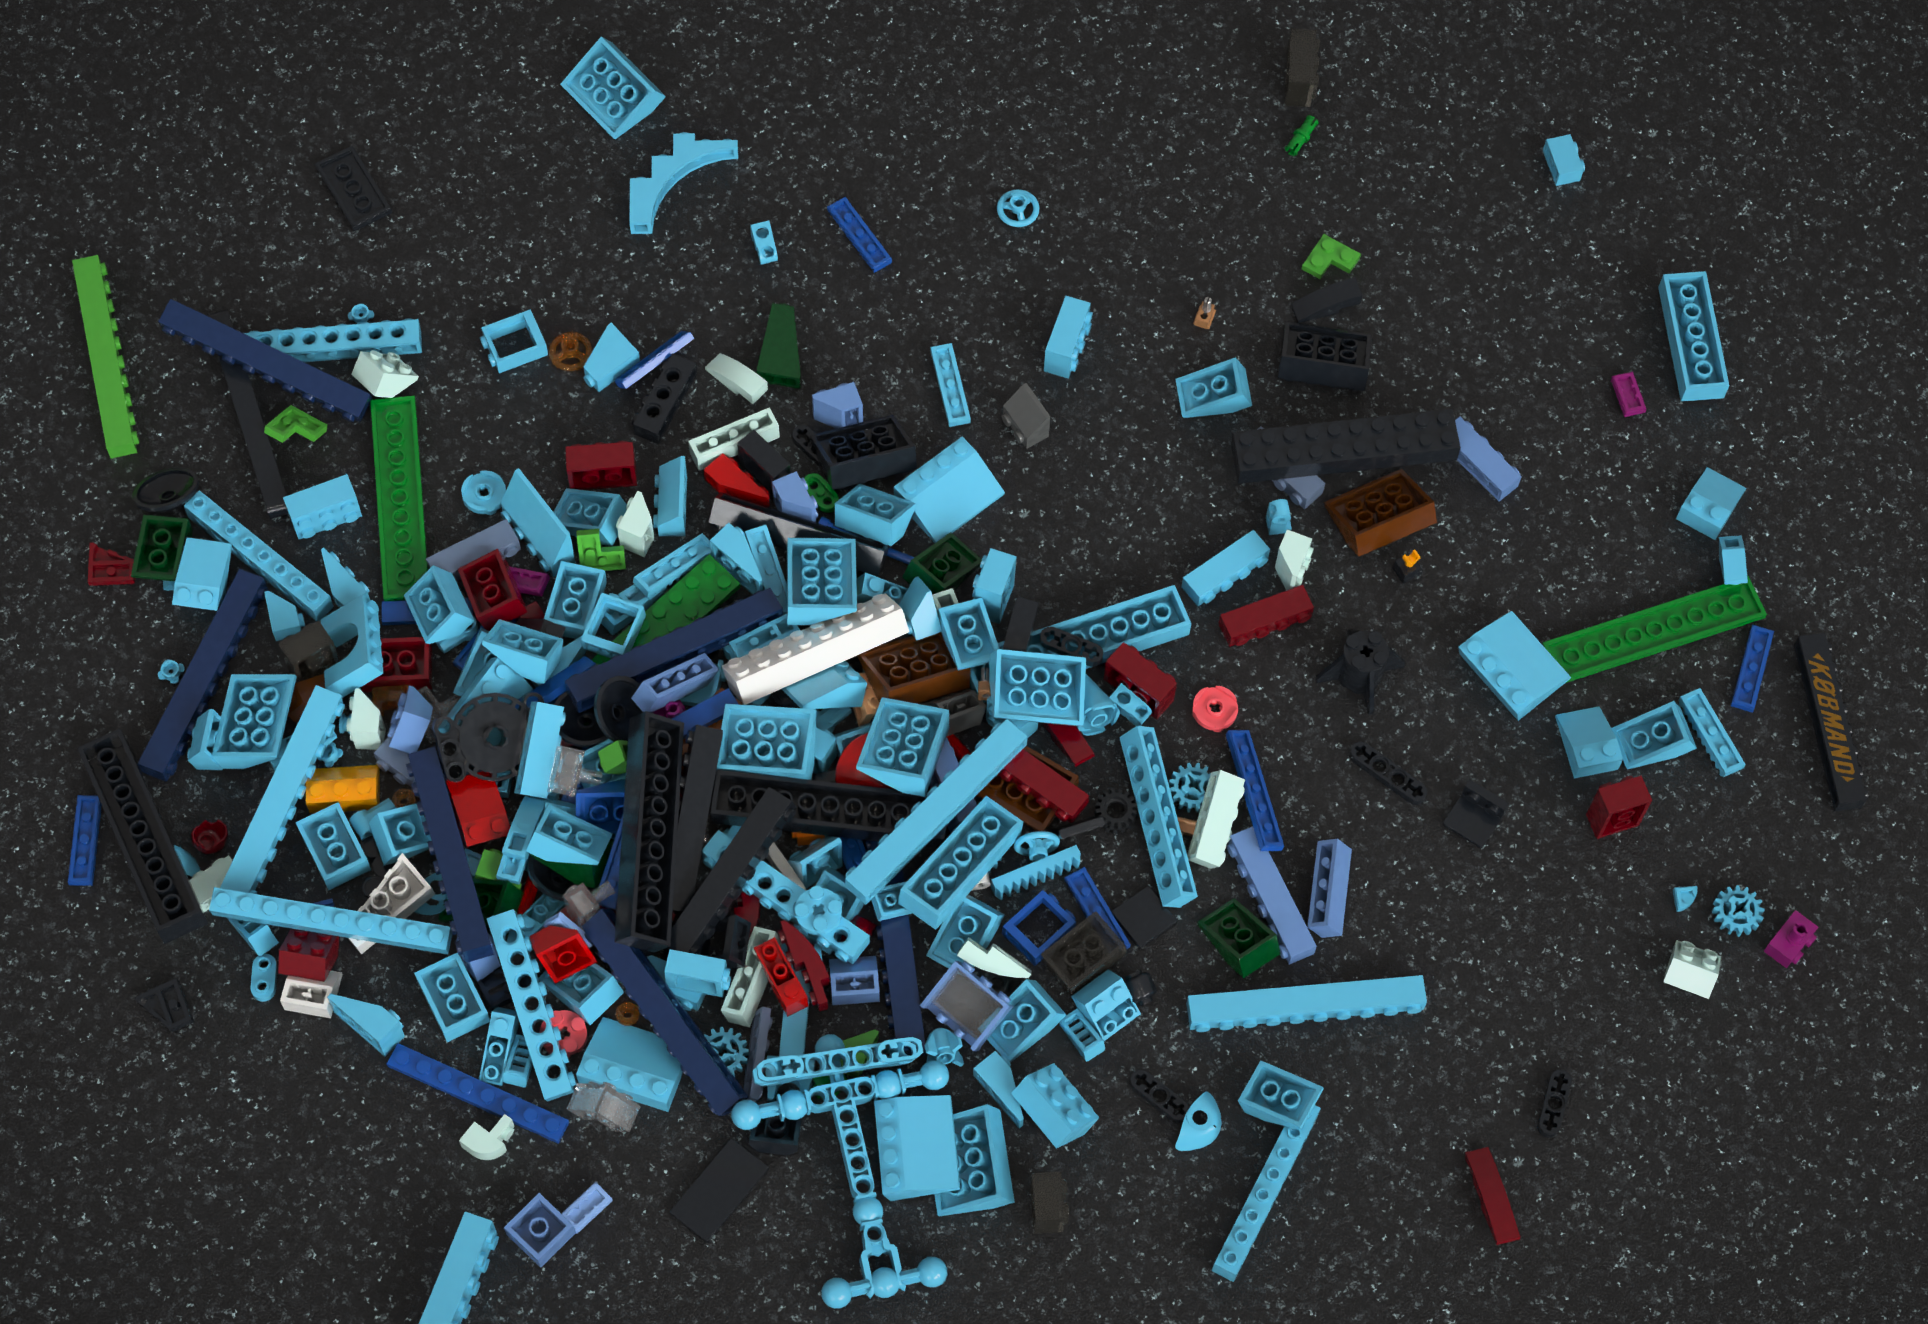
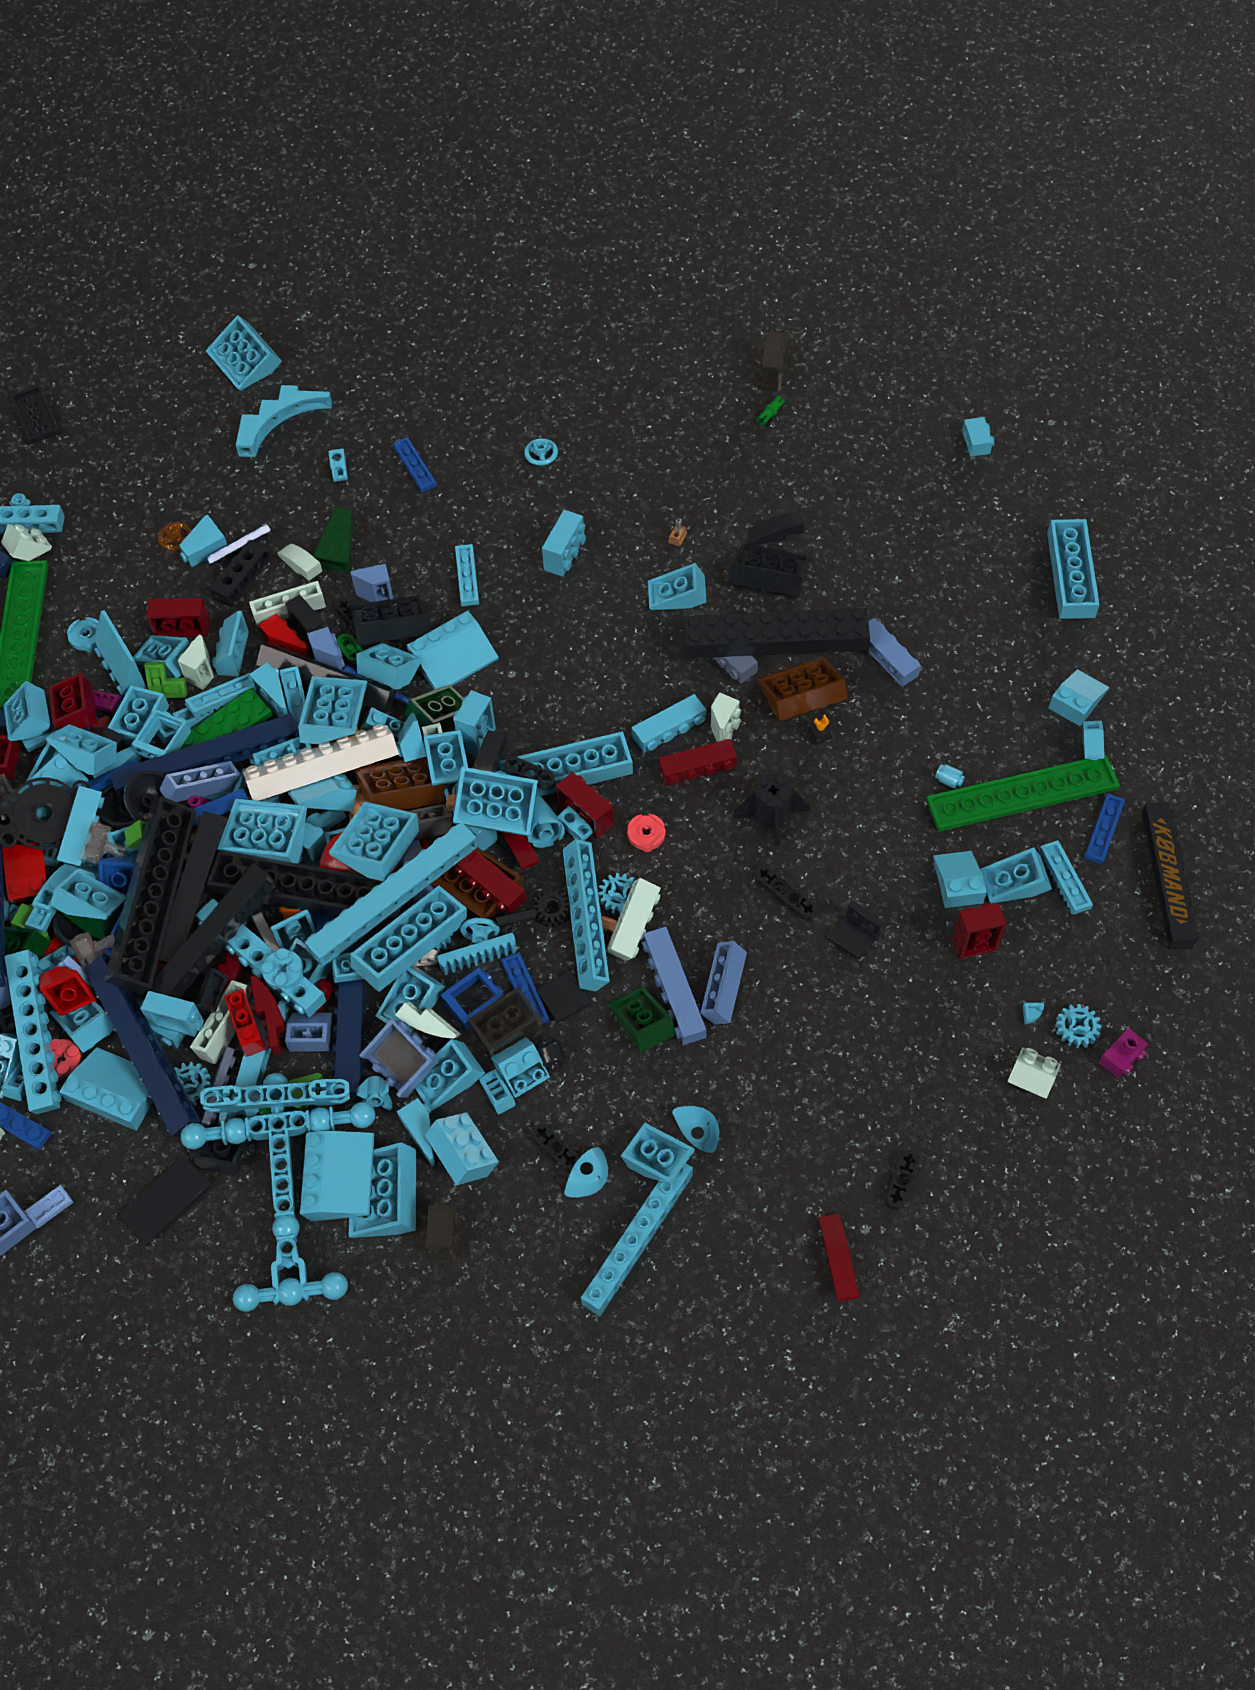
camera: 10 degrees right, 5 degrees down
sand blue brick [426,519,521,582] -> none
medium azure window [480,309,548,373] -> none
clear brick [567,1081,640,1132] -> none
clear orange plate [616,1002,639,1026] -> none
dark grey slope [1002,383,1050,449] -> none
medium azure brick [1186,975,1427,1032] -> none
blue tile [1226,730,1285,851] -> none
medium azure leg [1266,499,1292,535] -> none
bright green plate [1302,234,1361,279] -> none
medium azure slope [1458,611,1571,721] -> none
magenta plate [1611,372,1646,417] -> none
none -> medium azure piece [673,1106,719,1153]
none -> medium azure brick [935,764,965,789]

